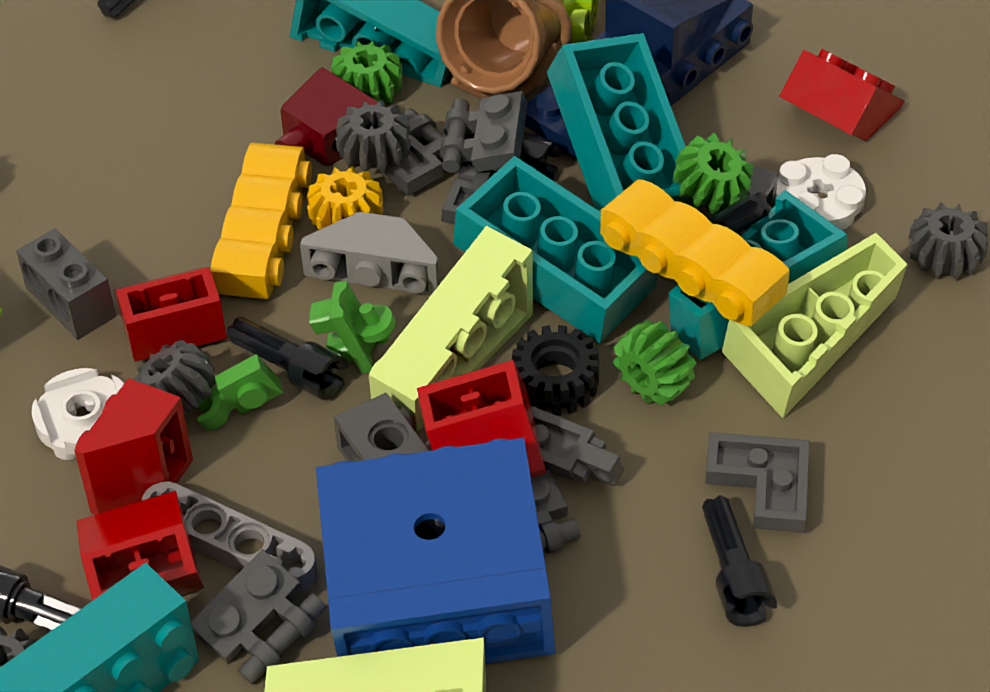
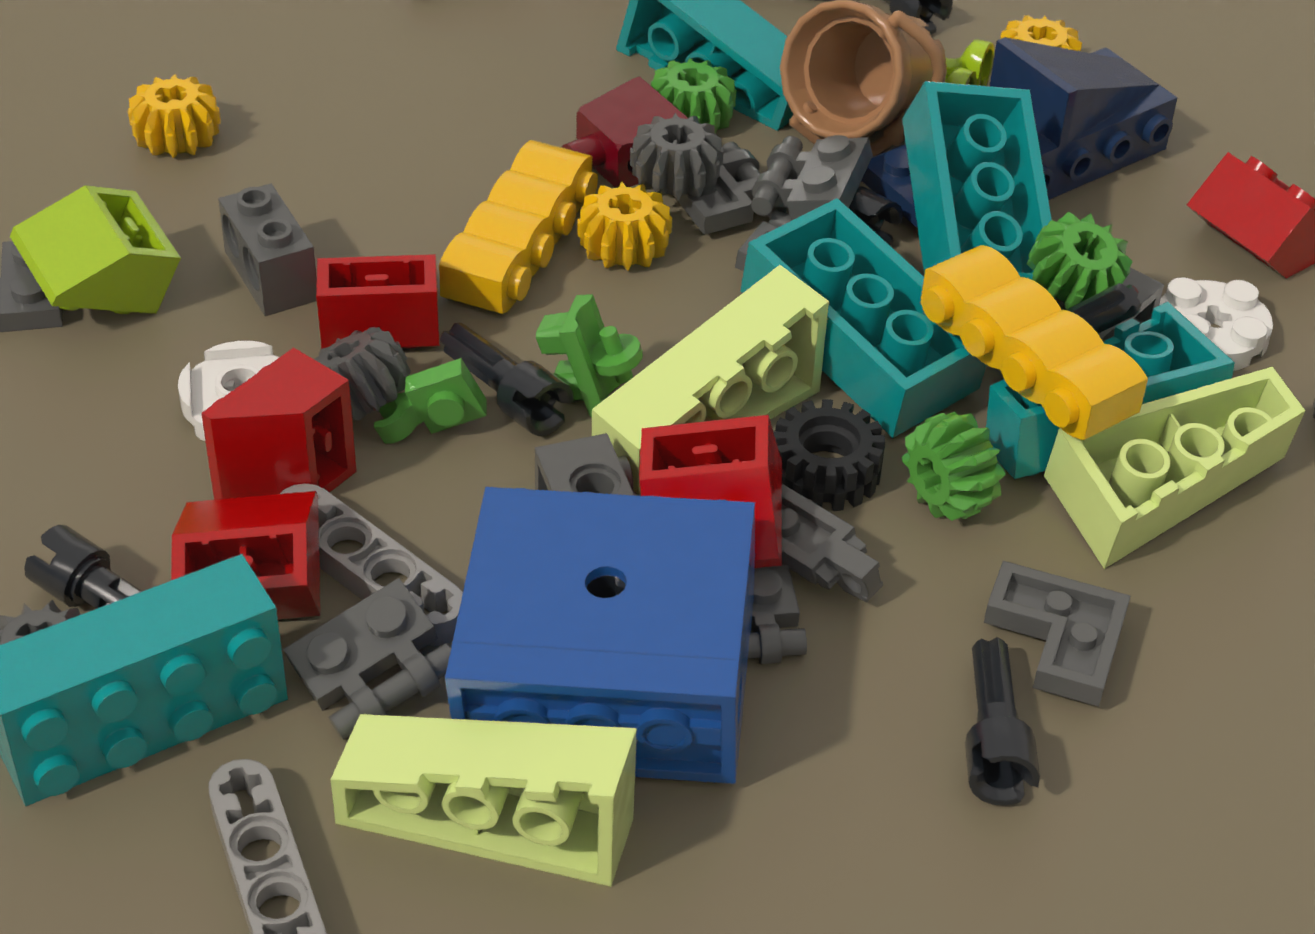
camera: 10 degrees right, 5 degrees down
light grey slope [300,212,440,295] -> none

